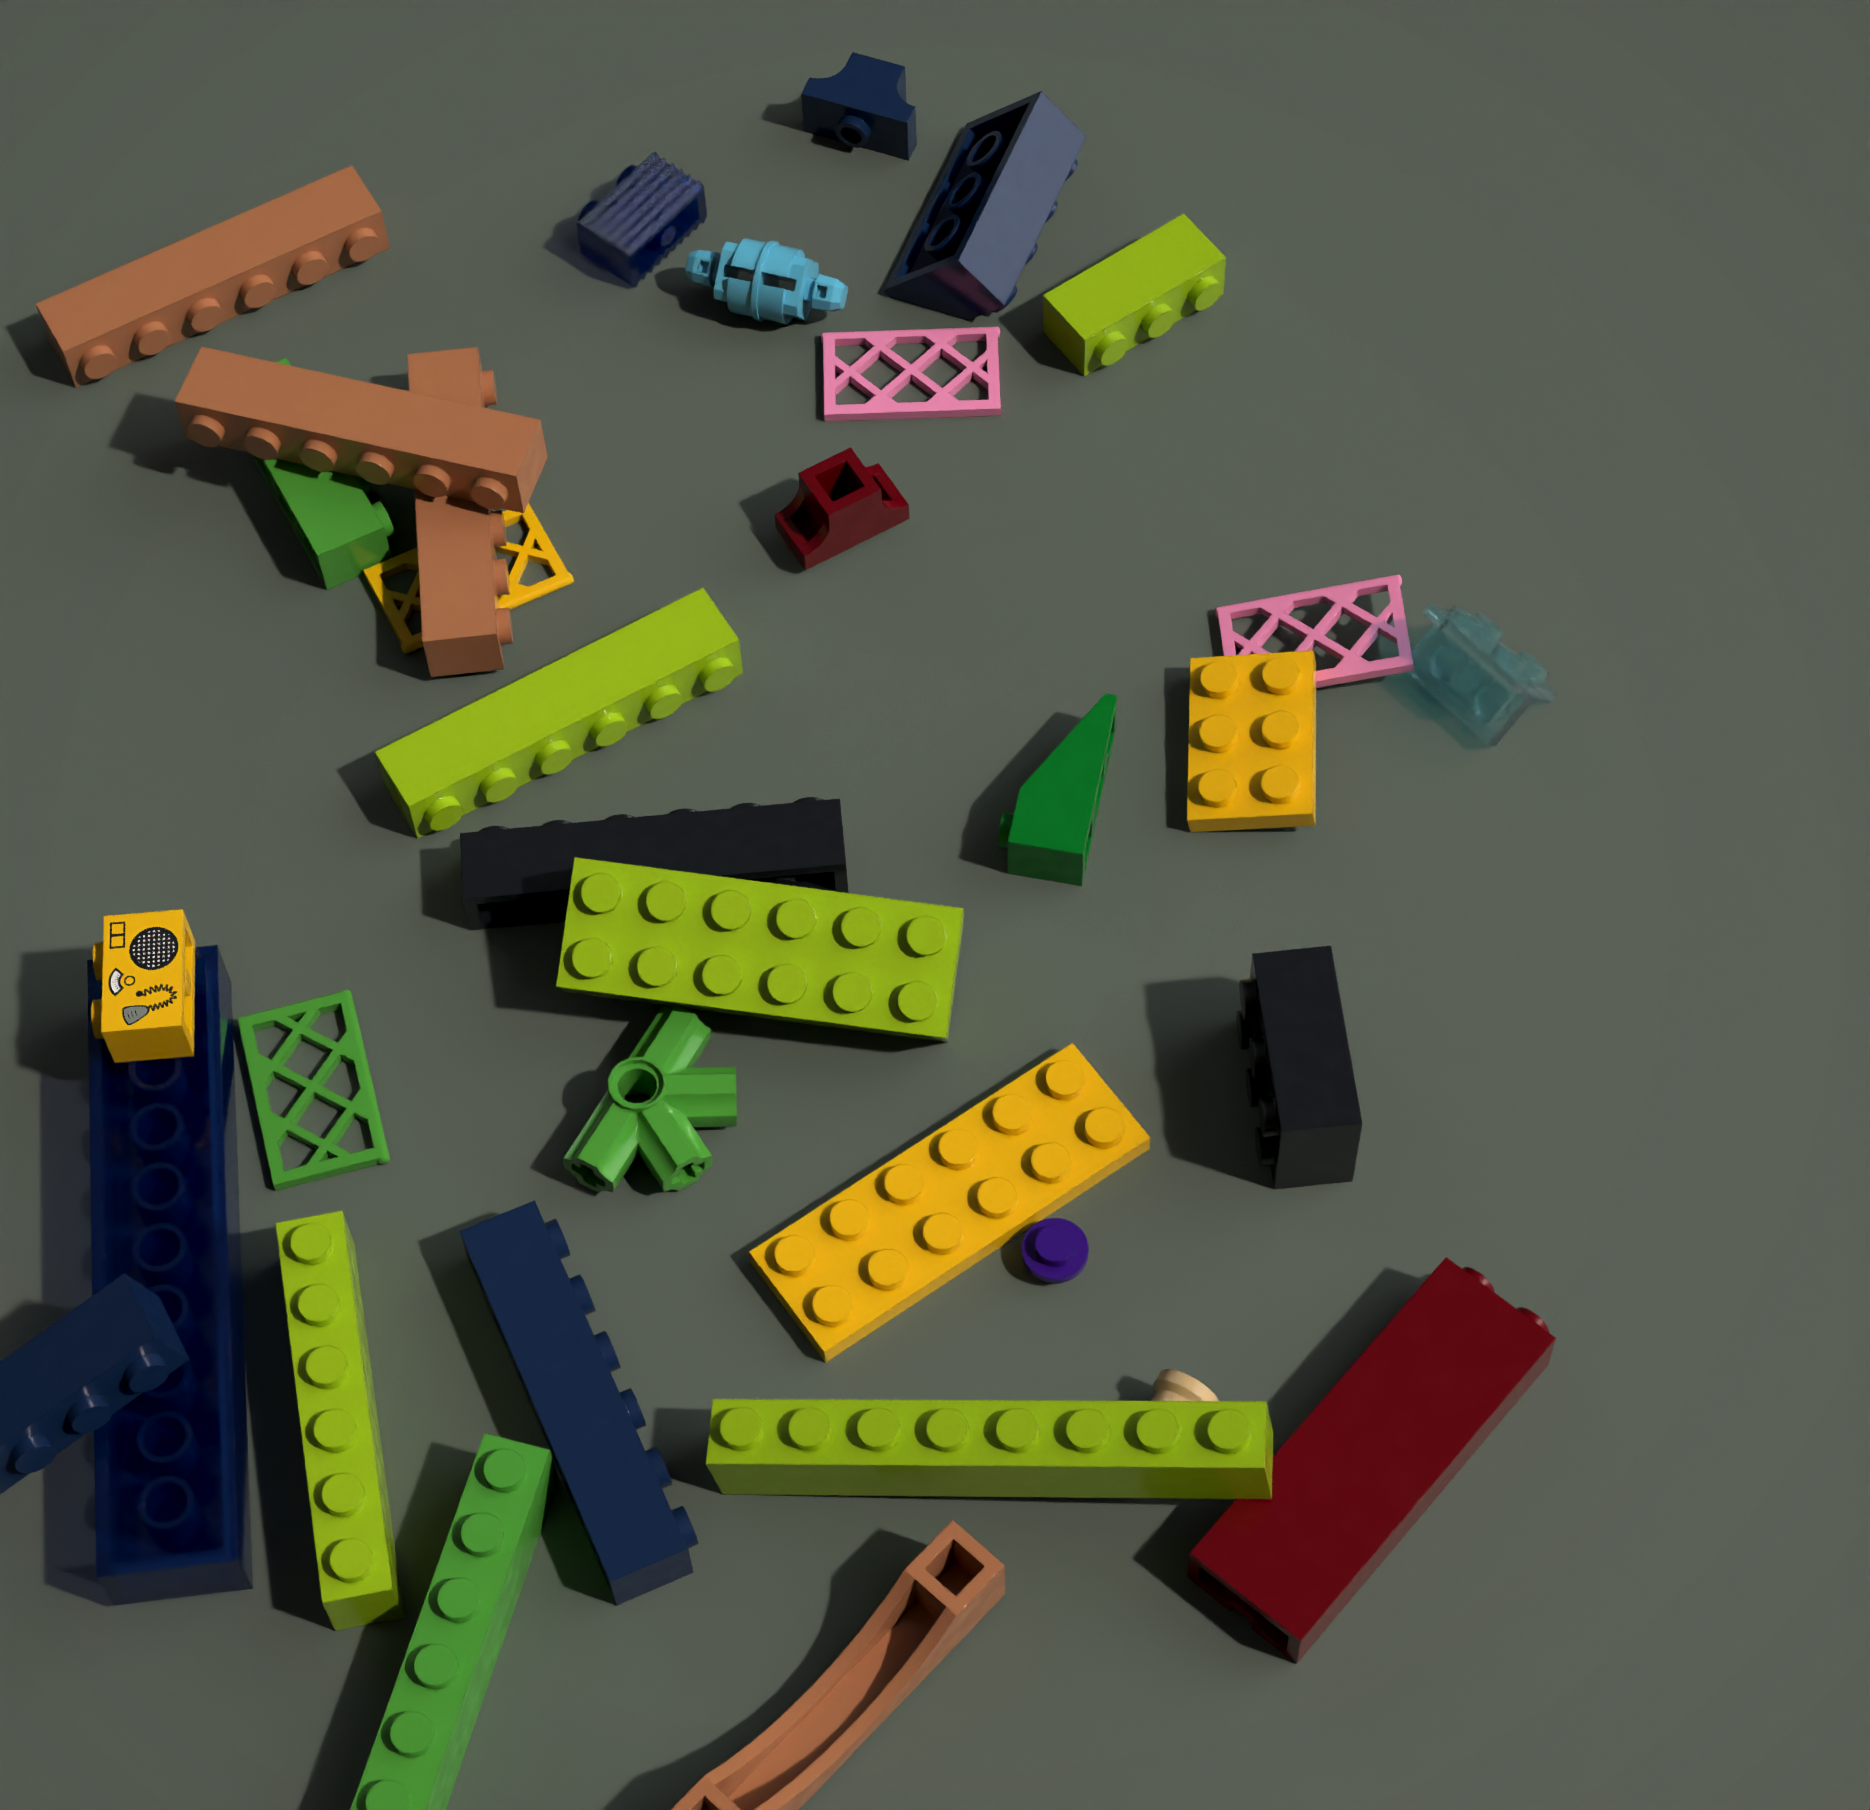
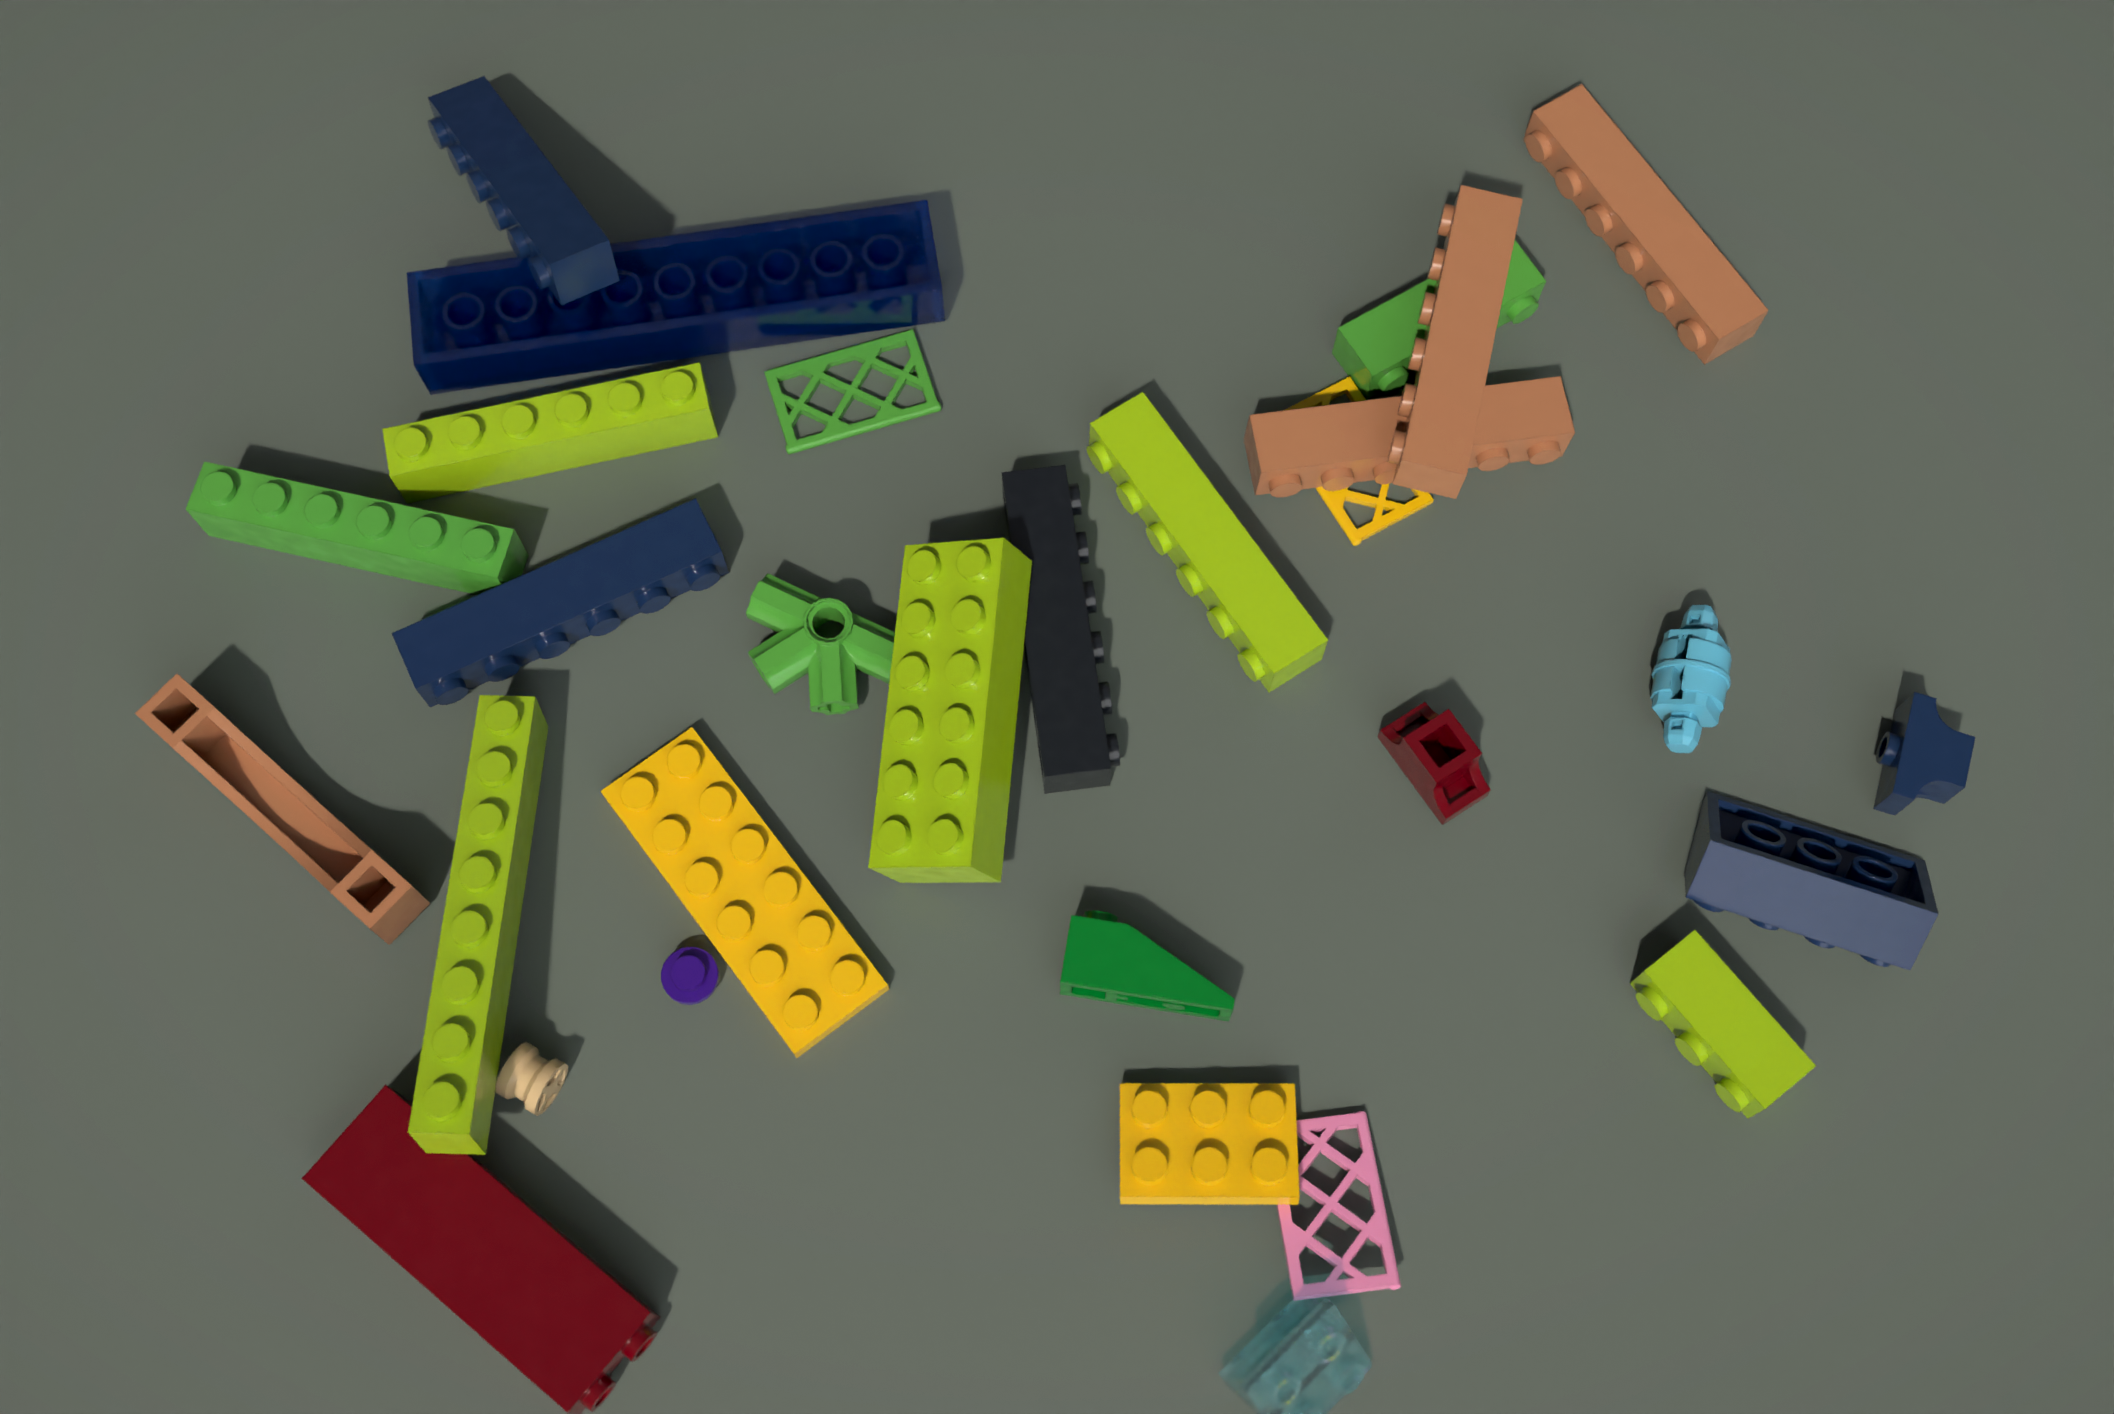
camera: 85 degrees right, 10 degrees up
yellow brick [91,909,195,1063] -> none
clear blue brick [576,152,707,287] -> none
bright pink window [820,327,1001,422] -> none
black brick [1236,946,1362,1190] -> none

